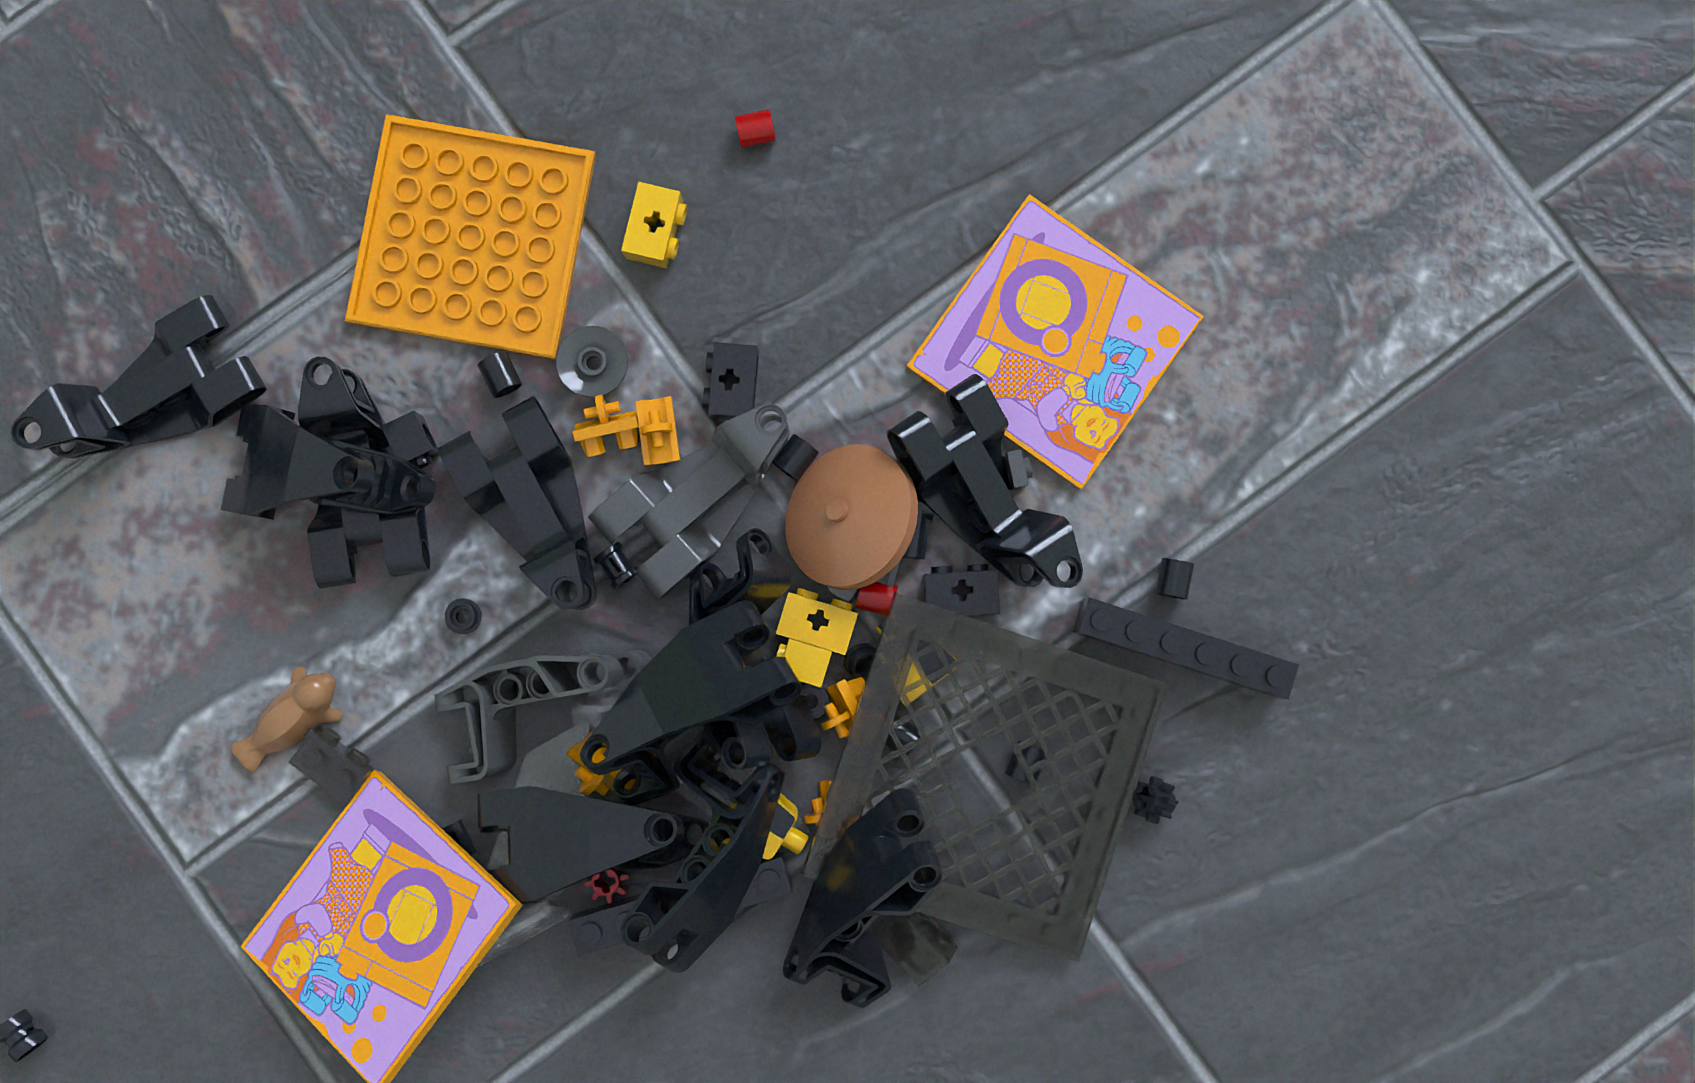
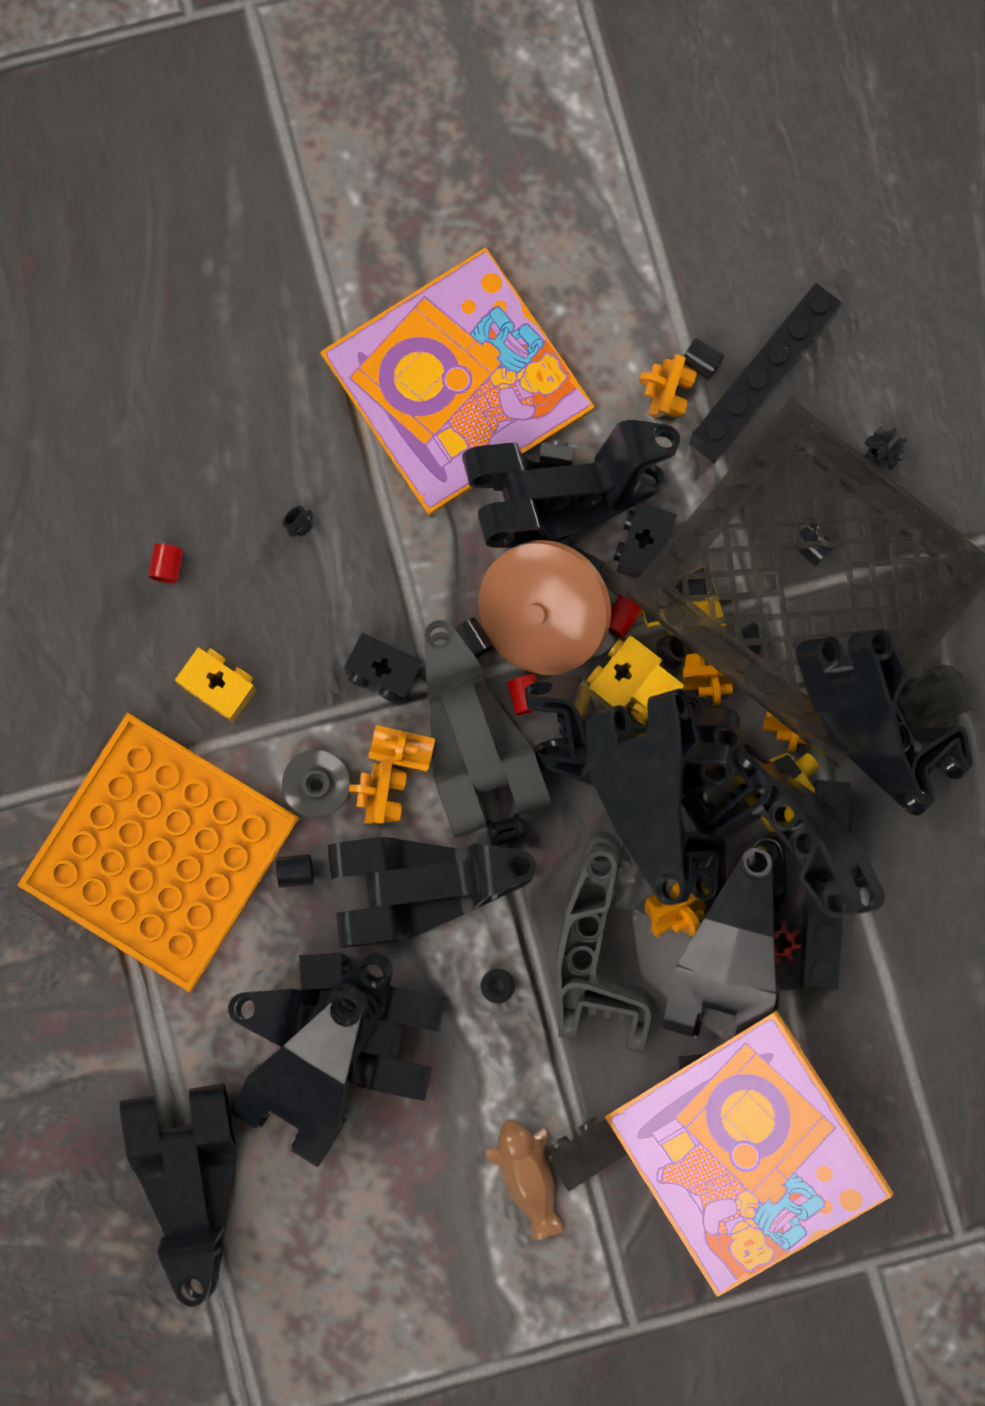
camera: 65 degrees left, 5 degrees down
none -> black plate [282,506,313,537]
none -> red beam [507,674,538,715]
none -> light orange hips [639,354,697,418]

